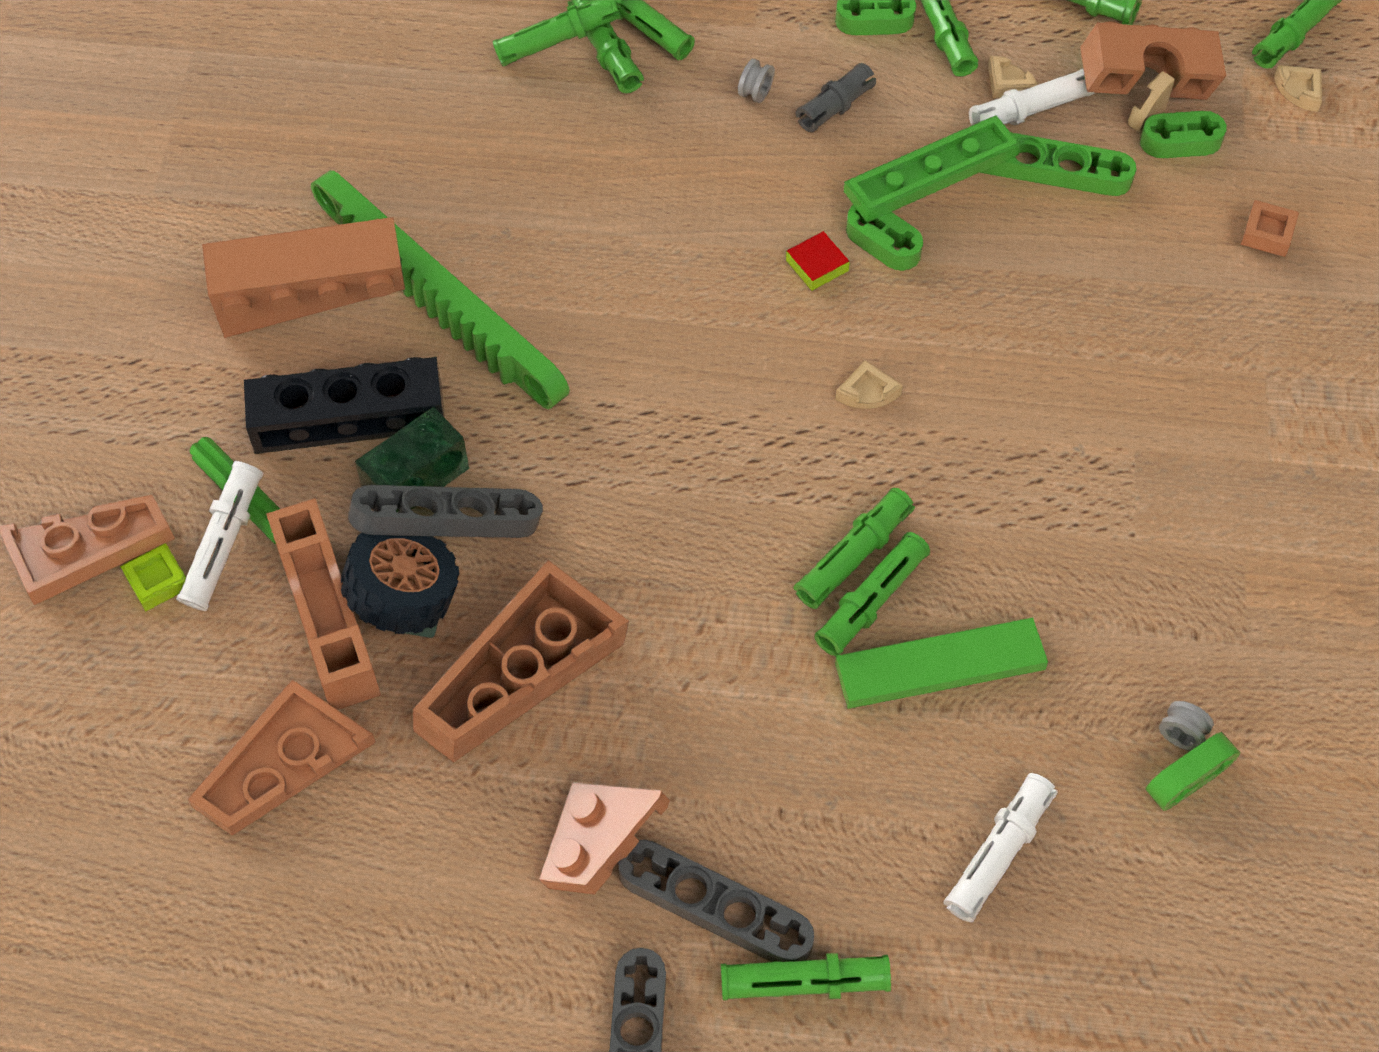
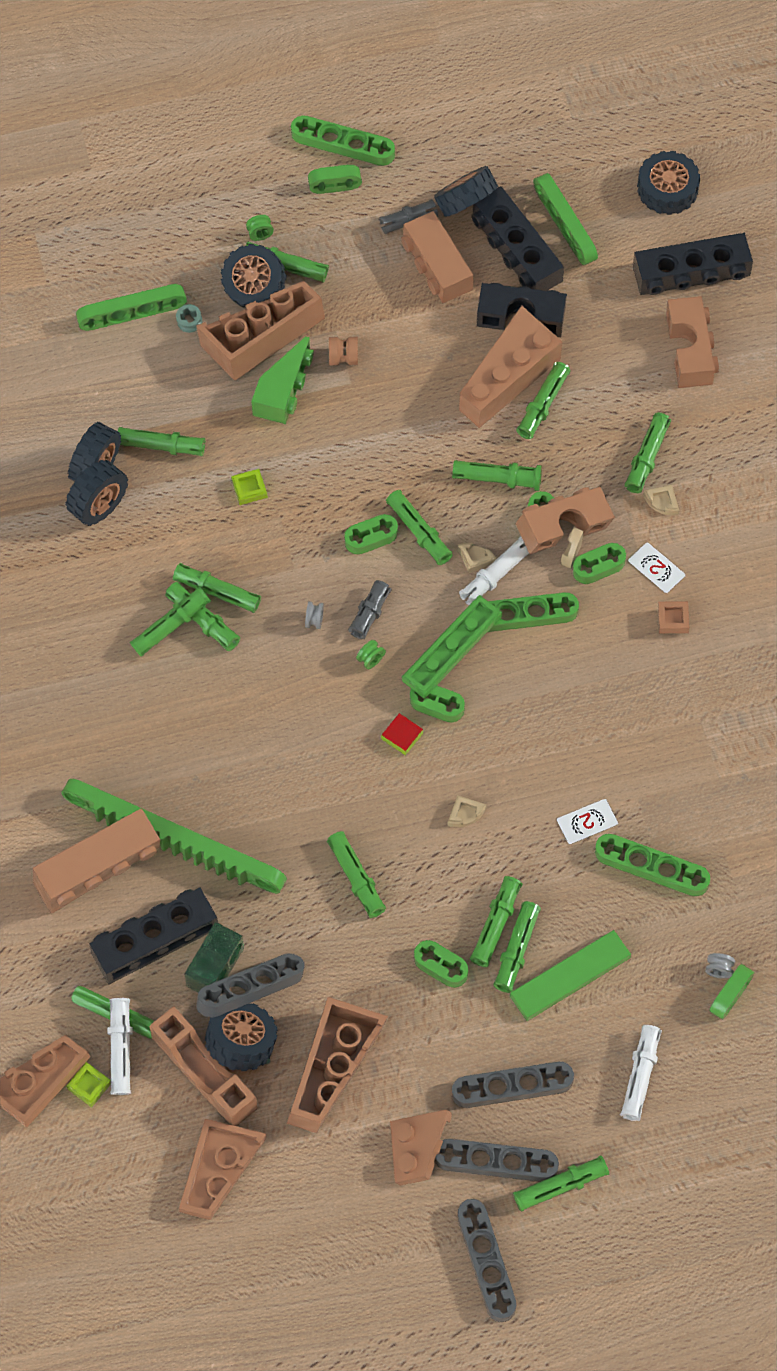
camera: 20 degrees left, 5 degrees up
none -> bright green pin [327,831,386,918]
none -> bright green bush [356,640,386,670]
none -> bright green beam [414,940,468,988]
none -> dark grey beam [452,1062,574,1108]
none -> white sticker [557,799,618,844]
none -> bright green beam [595,834,710,896]
none -> white sticker [628,543,685,593]

